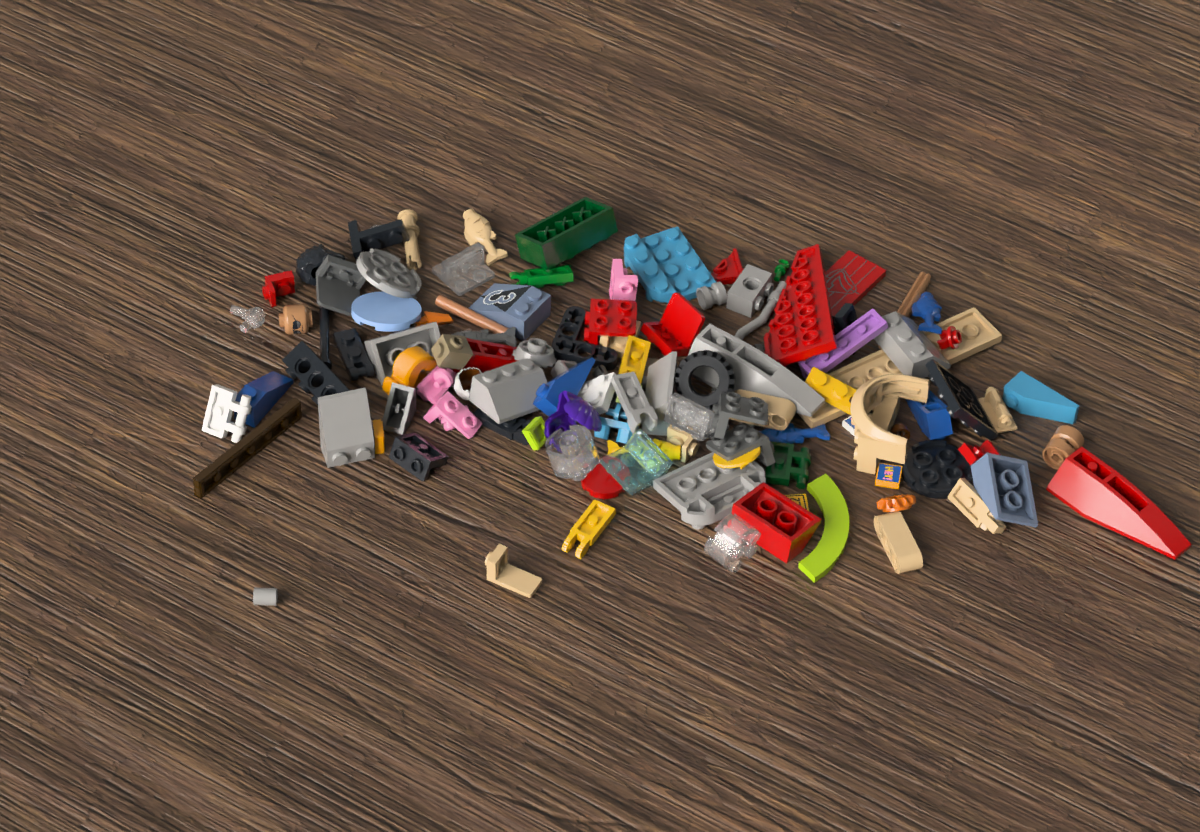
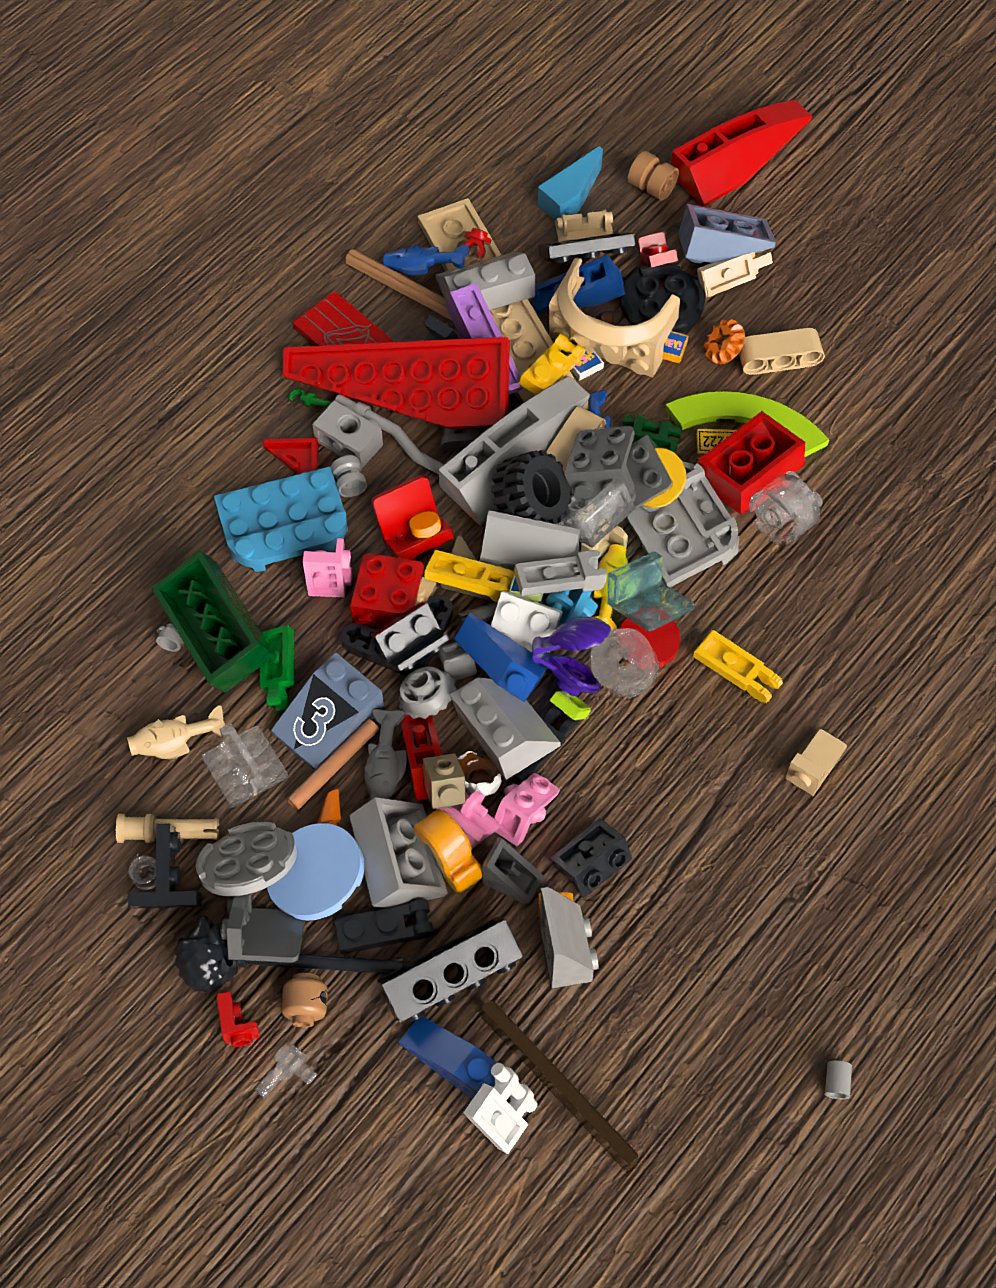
camera: 80 degrees left, 15 degrees up
none -> bracket [370,601,450,672]
none -> light orange tile [409,511,441,538]

